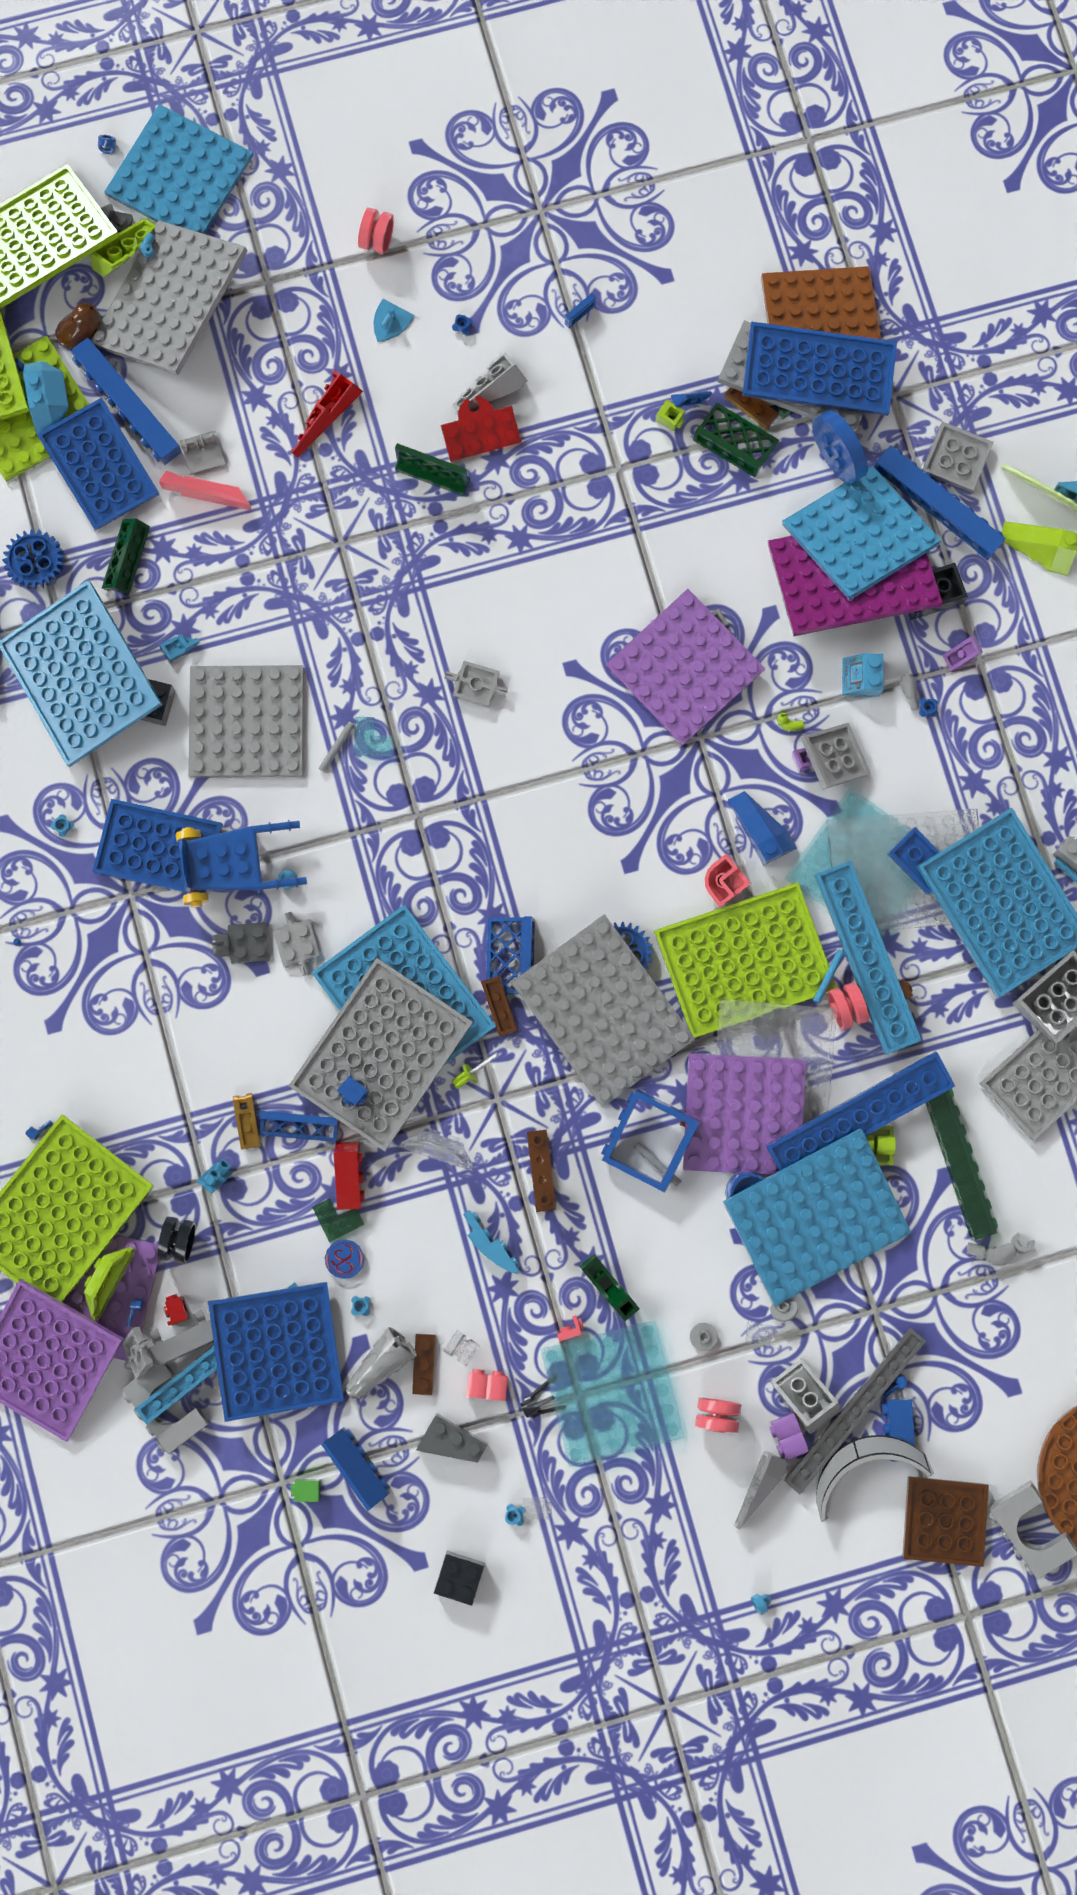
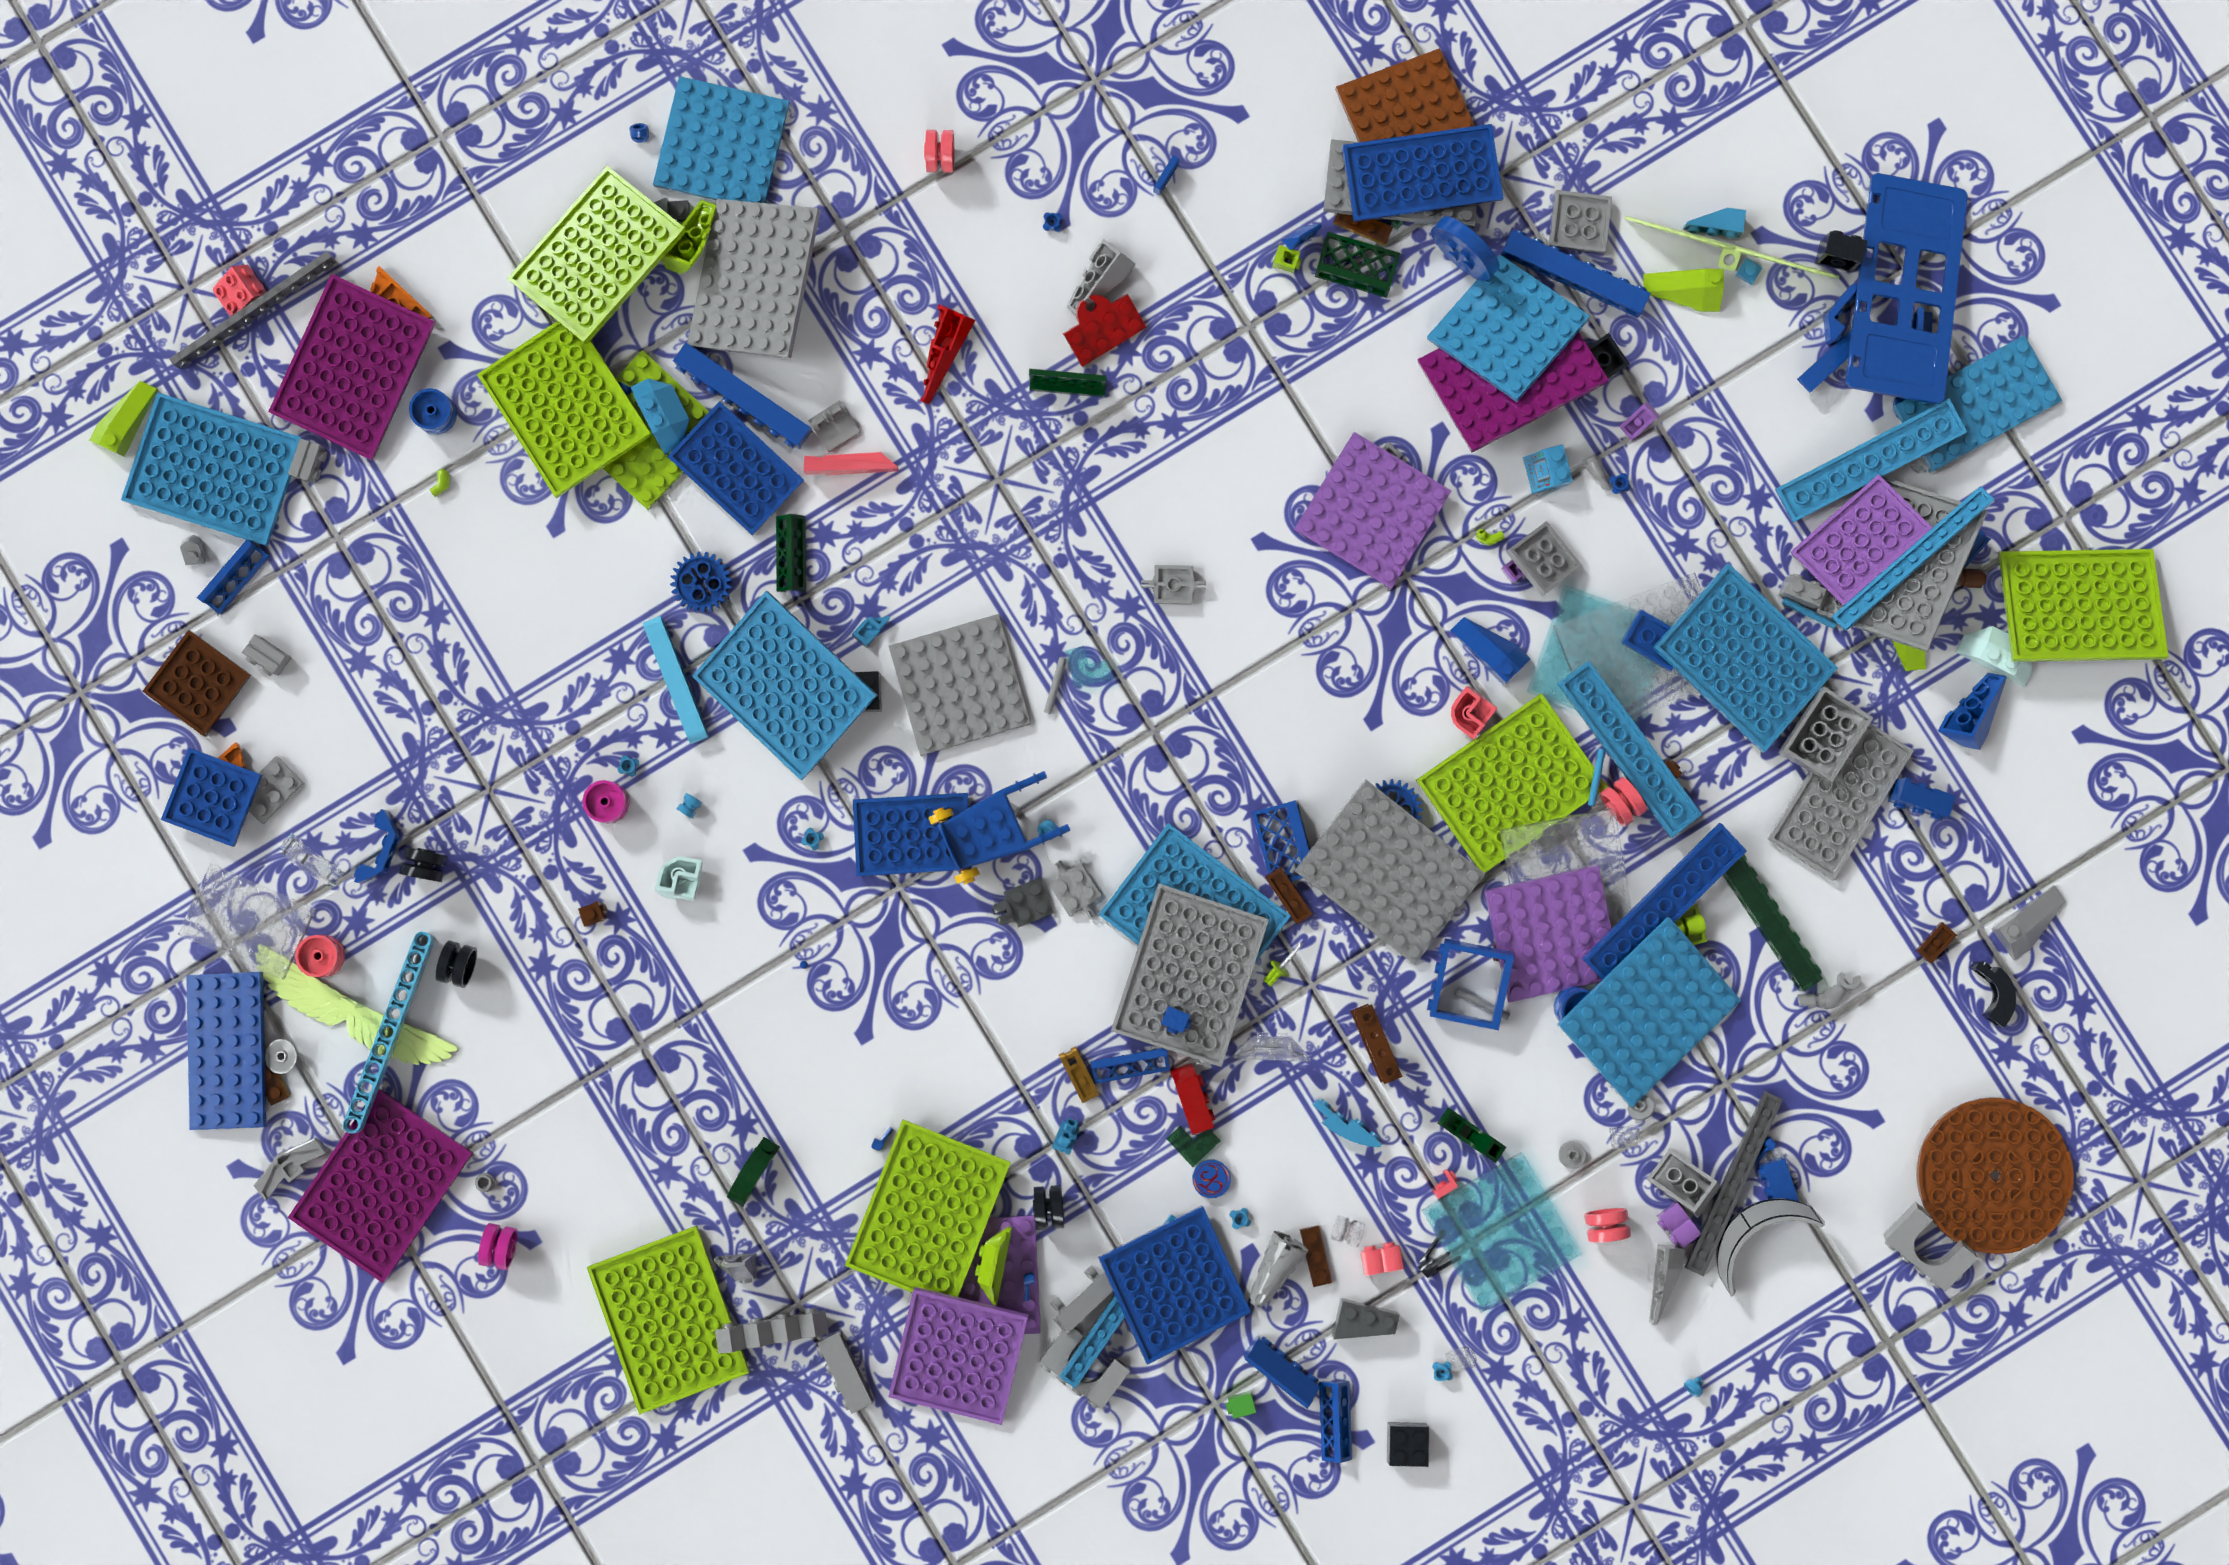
camera: 15 degrees left, 5 degrees up
reddish brown piece [55,303,101,350] -> none
light grey plate [122,1327,154,1379] -> none
dark azure arm [140,232,156,258] -> none
red brick [164,1294,190,1326] -> none
dark azure shield [373,299,414,342] -> none
reddish brown plate [902,1476,989,1567] -> none
none -> blue fence [1319,1380,1352,1463]

